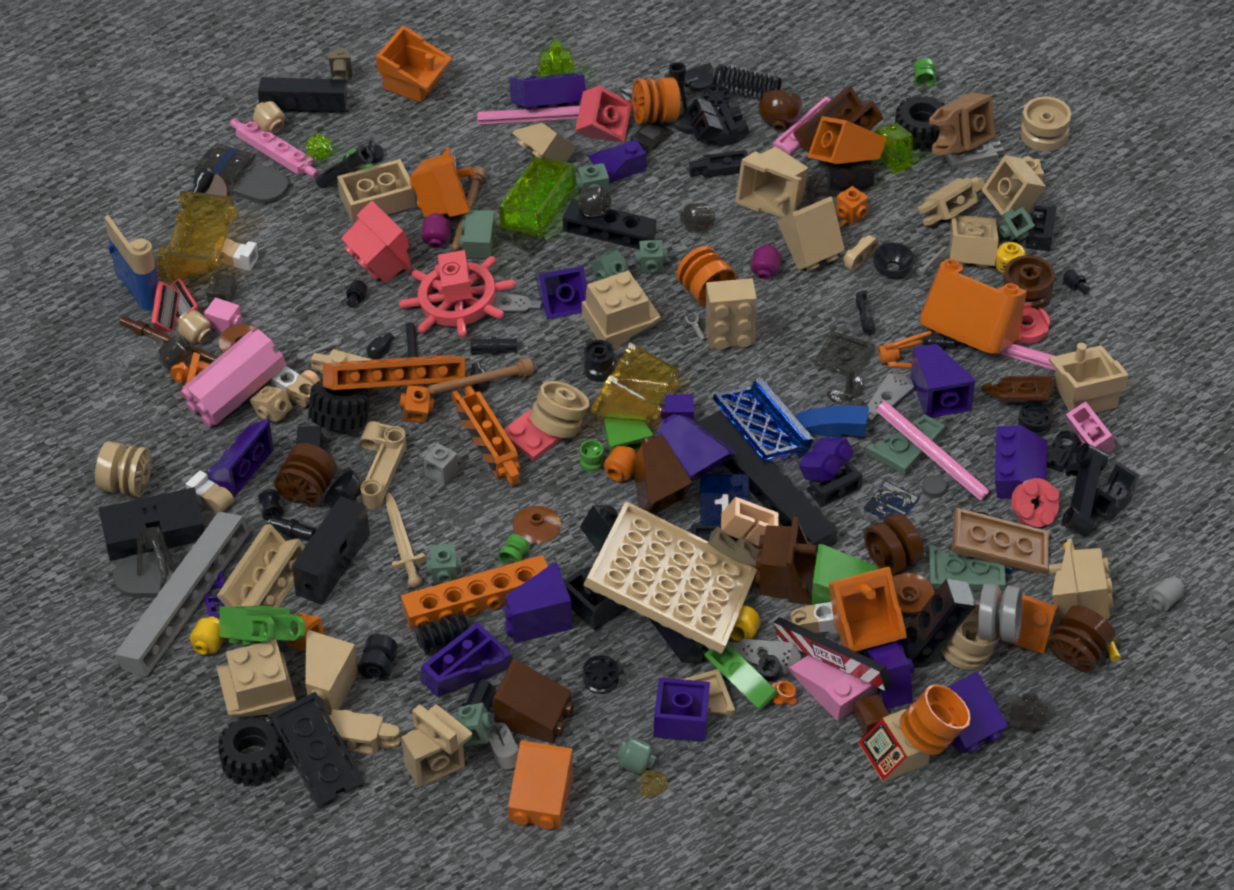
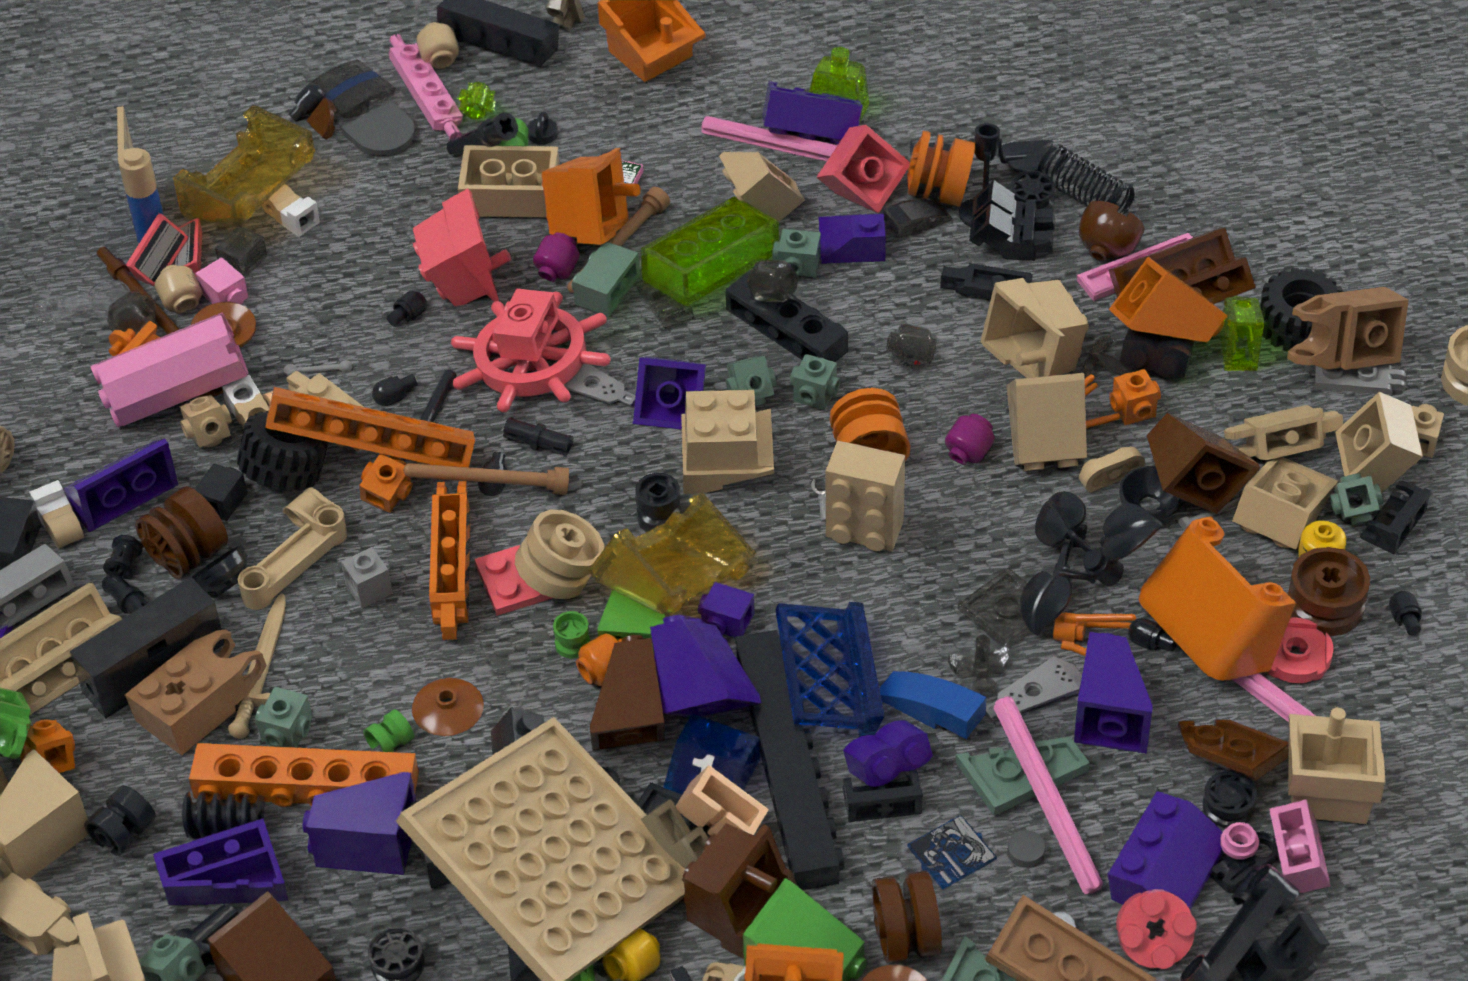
camera: 25 degrees right, 0 degrees up
bright green wheel [914,58,936,87] -> none
none -> medium nougat brick [125,629,267,755]
none -> black plant [1020,491,1163,636]
none -> reddish brown slope [1147,413,1260,514]
none -> bright pink plate [1220,822,1259,859]

